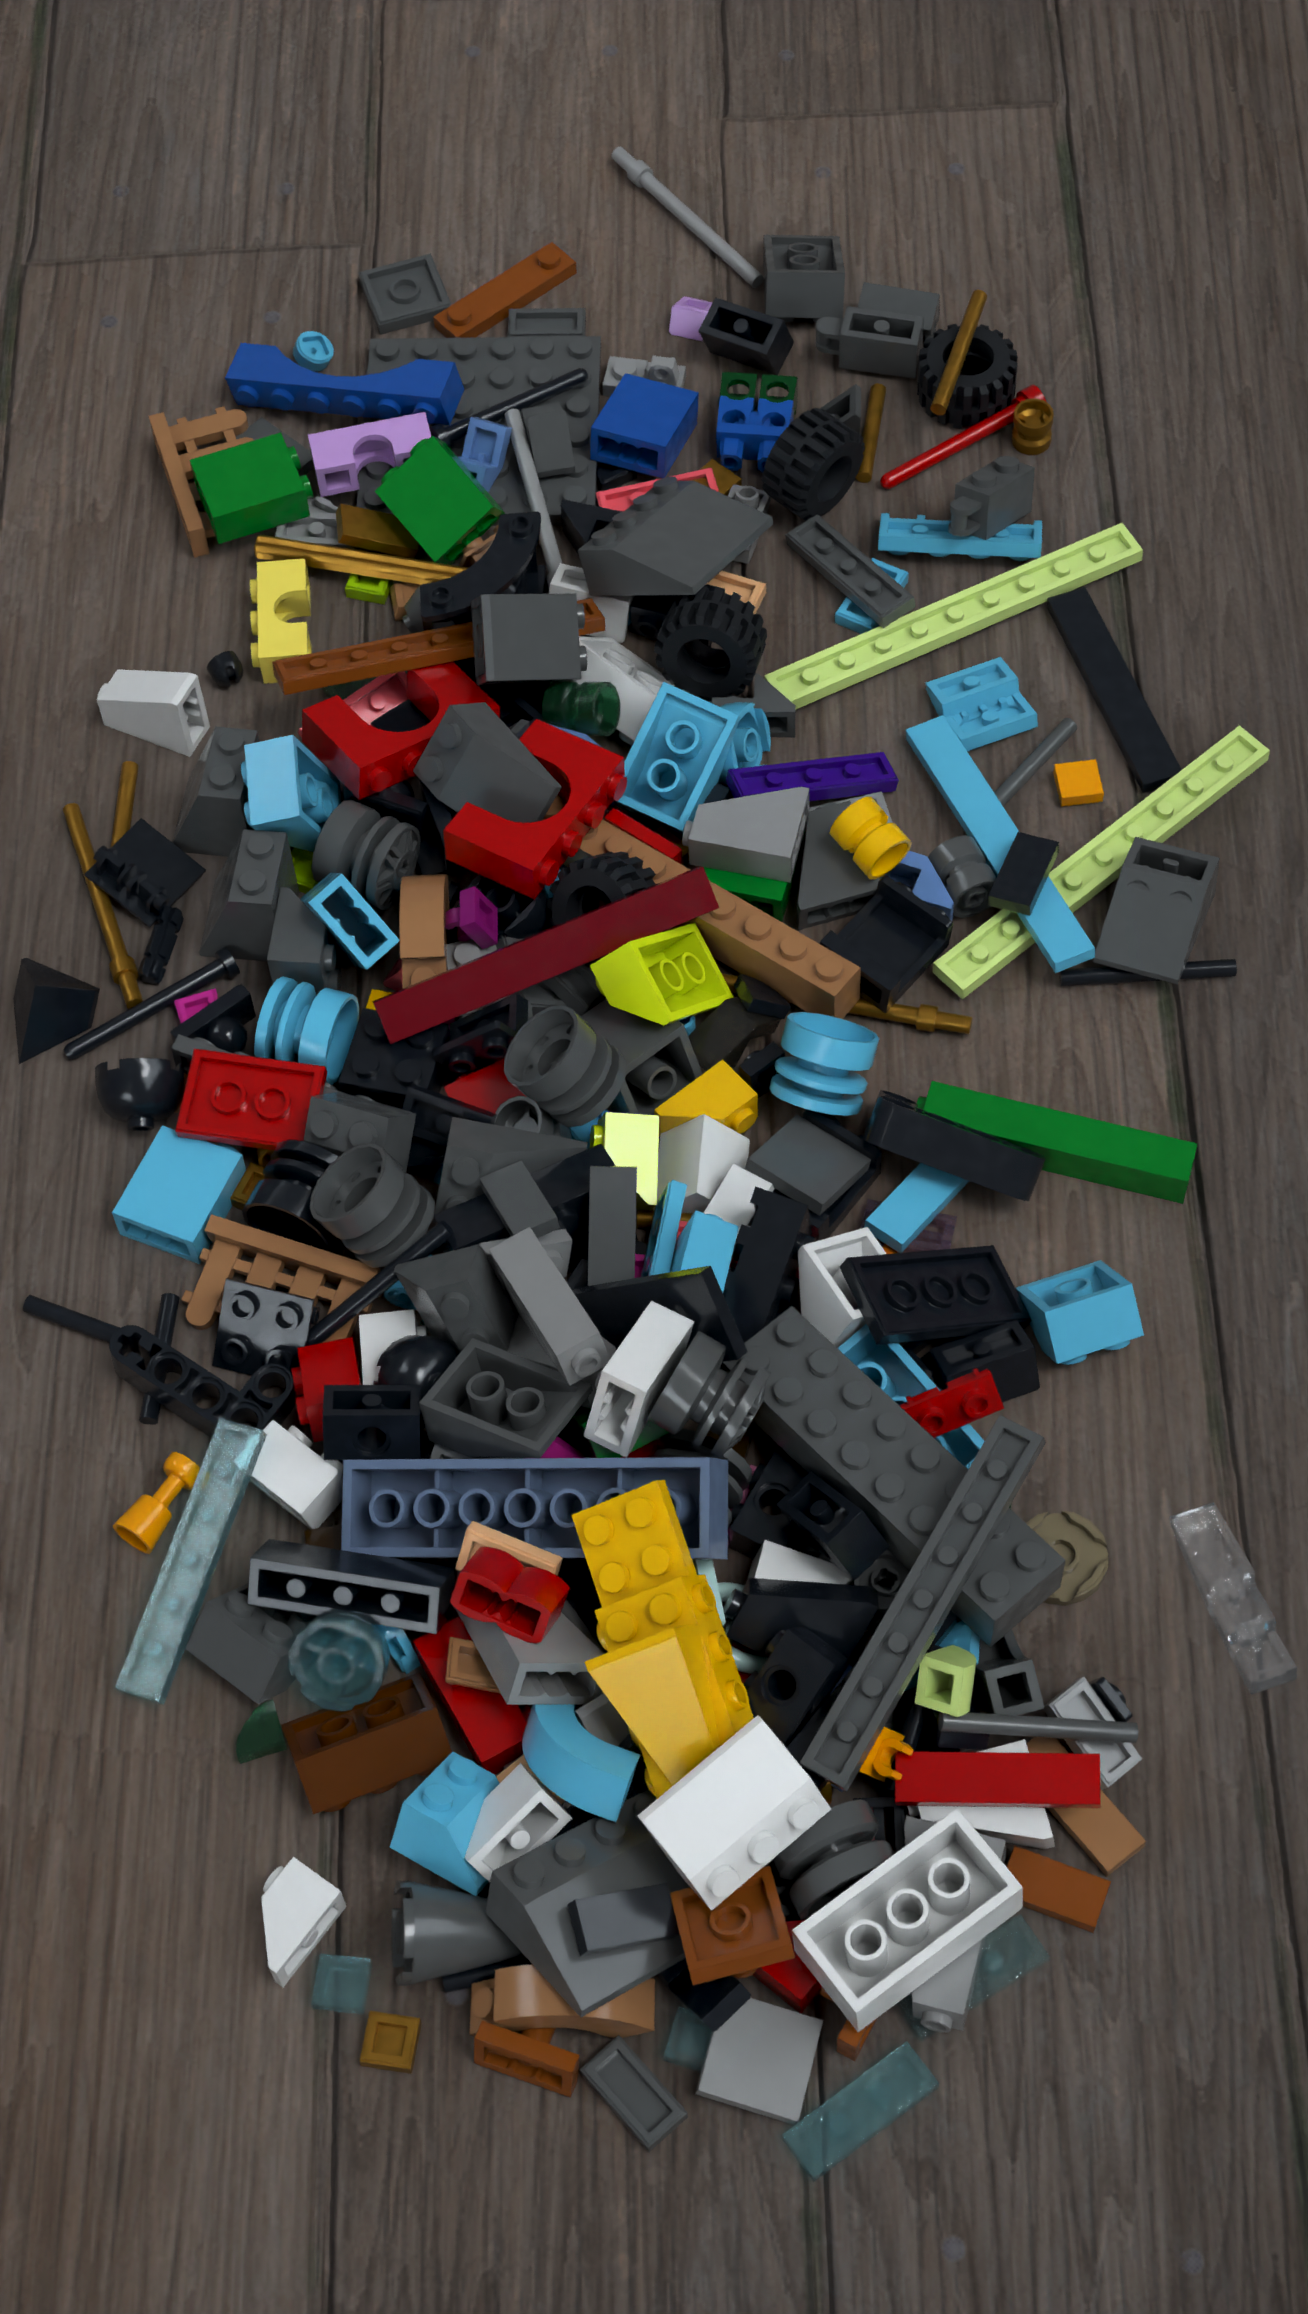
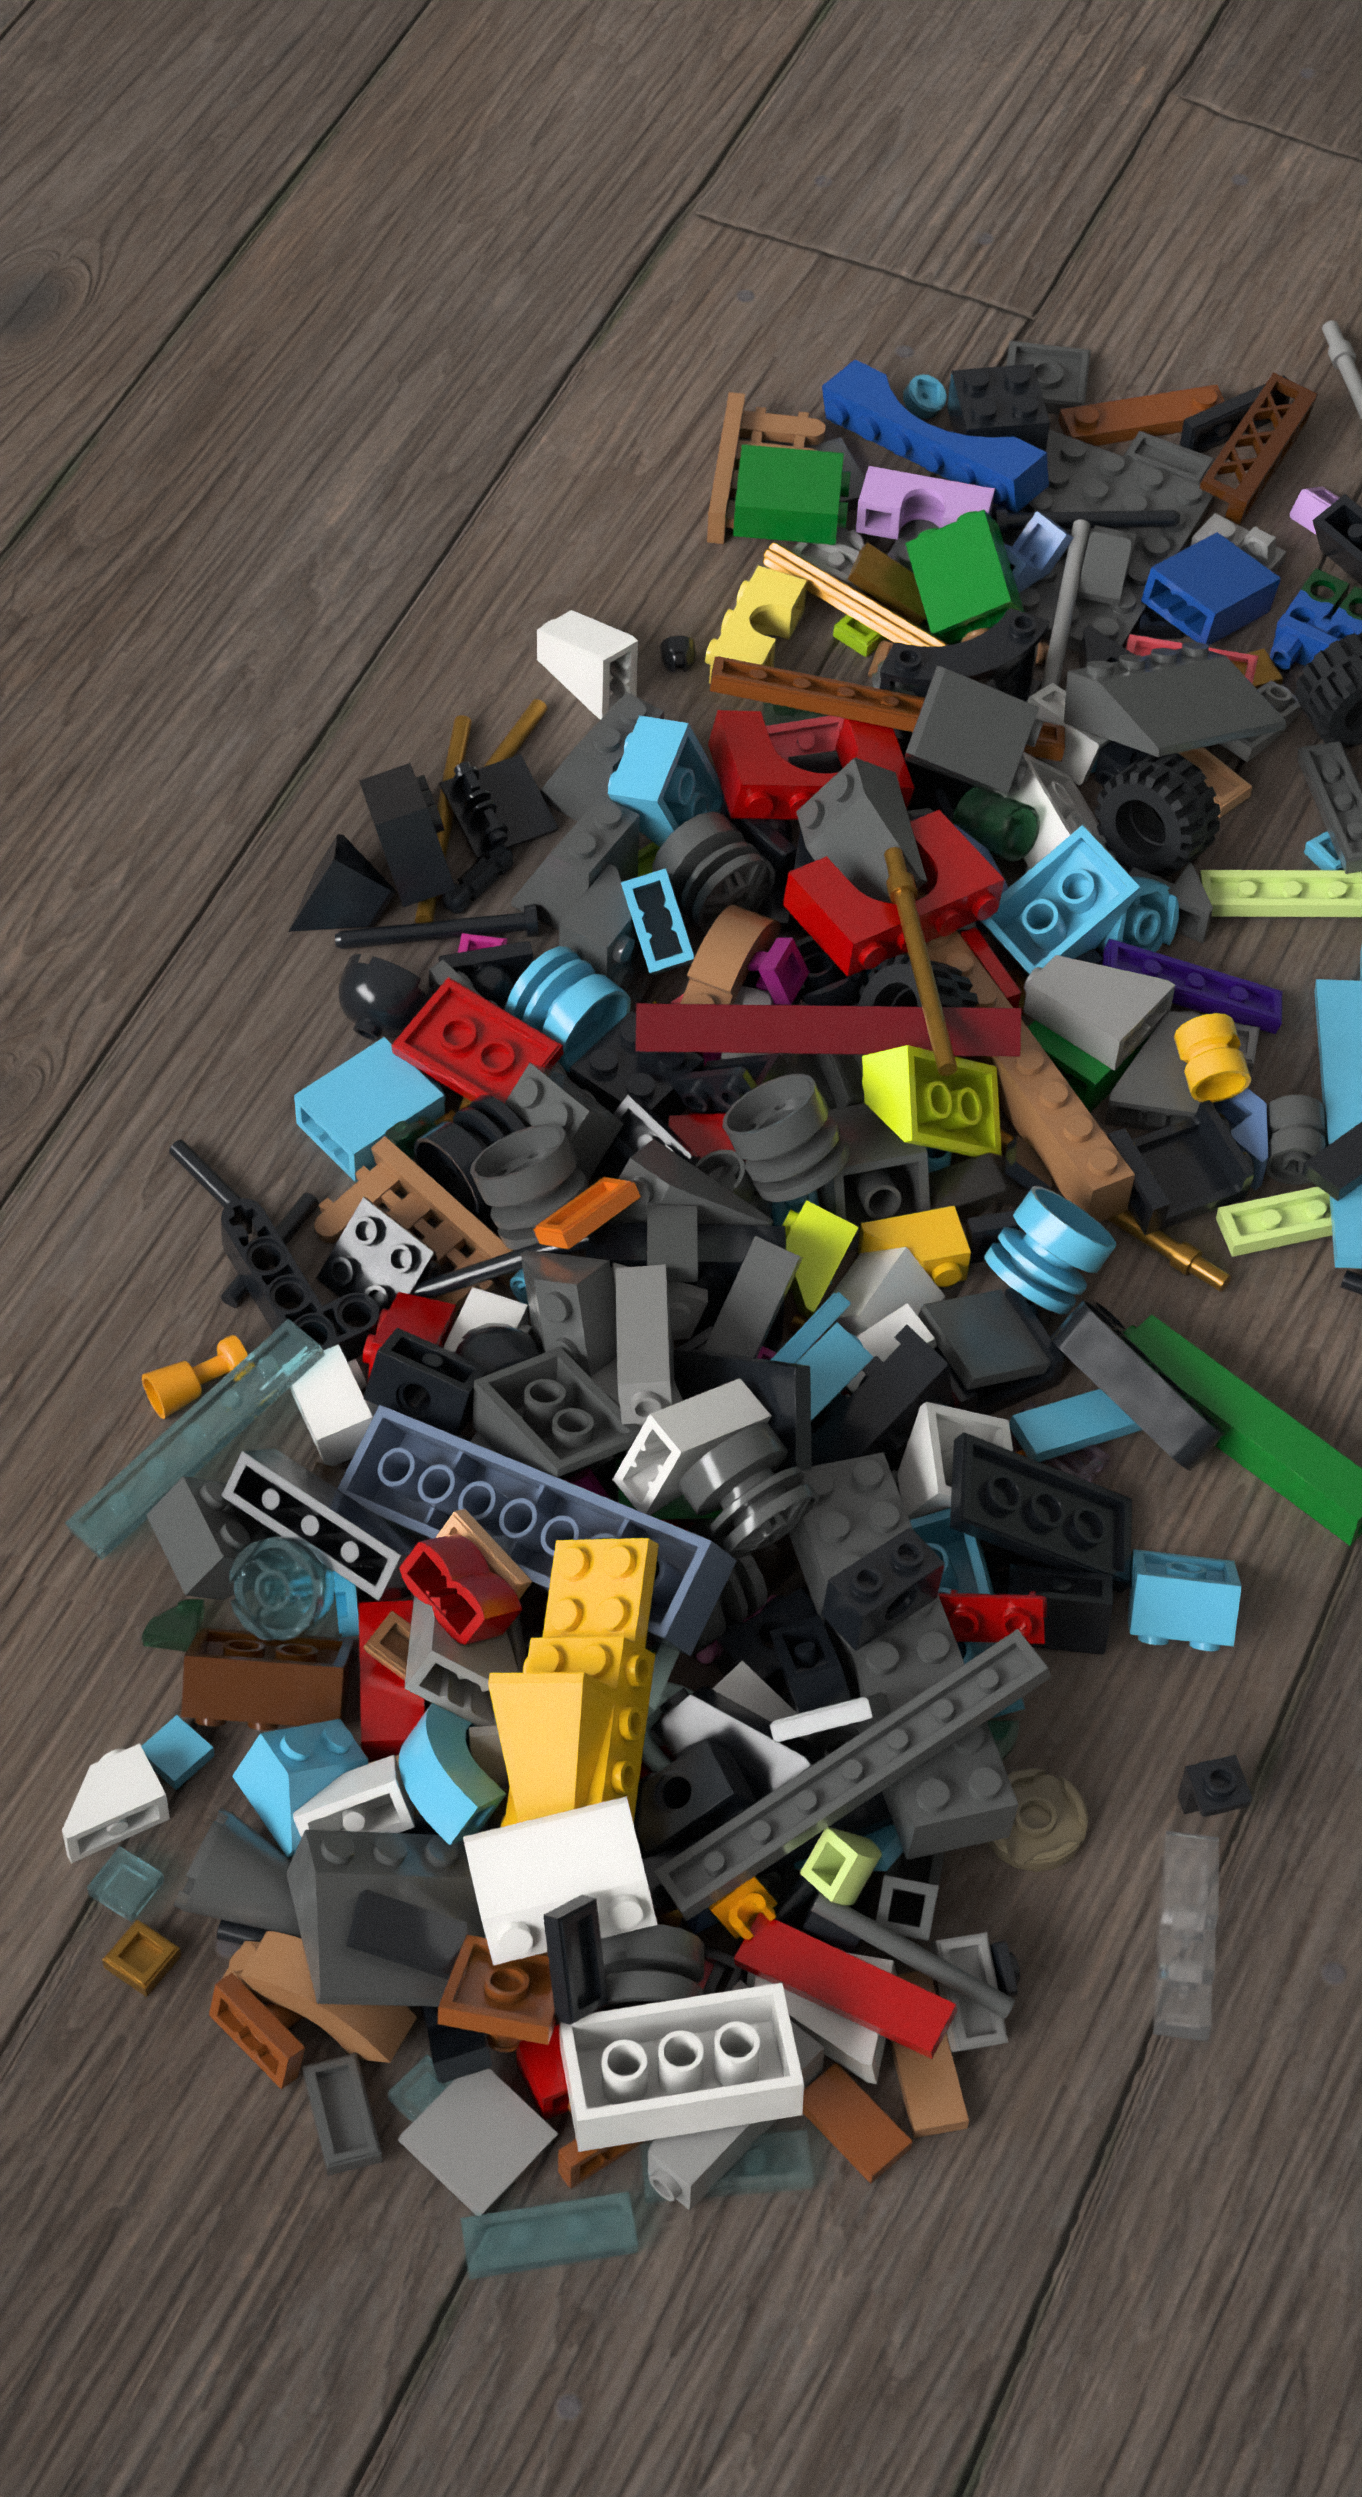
camera: 20 degrees right, 5 degrees down
none -> medium azure tile [141,1715,215,1790]
none -> black wedge [359,763,456,907]
none -> clear green tile [385,1116,437,1160]
none -> orange tile [533,1177,641,1249]
none -> black tile [543,1895,609,2025]
none -> tile [770,1692,891,1743]
none -> black brick [821,1527,945,1651]
none -> pearl gold bar [884,847,957,1076]
none -> black brick [947,364,1050,452]
none -> black bracket [1177,1755,1252,1817]
none -> black tile [1180,375,1290,453]
none -> reddish brown fence [1199,372,1318,526]

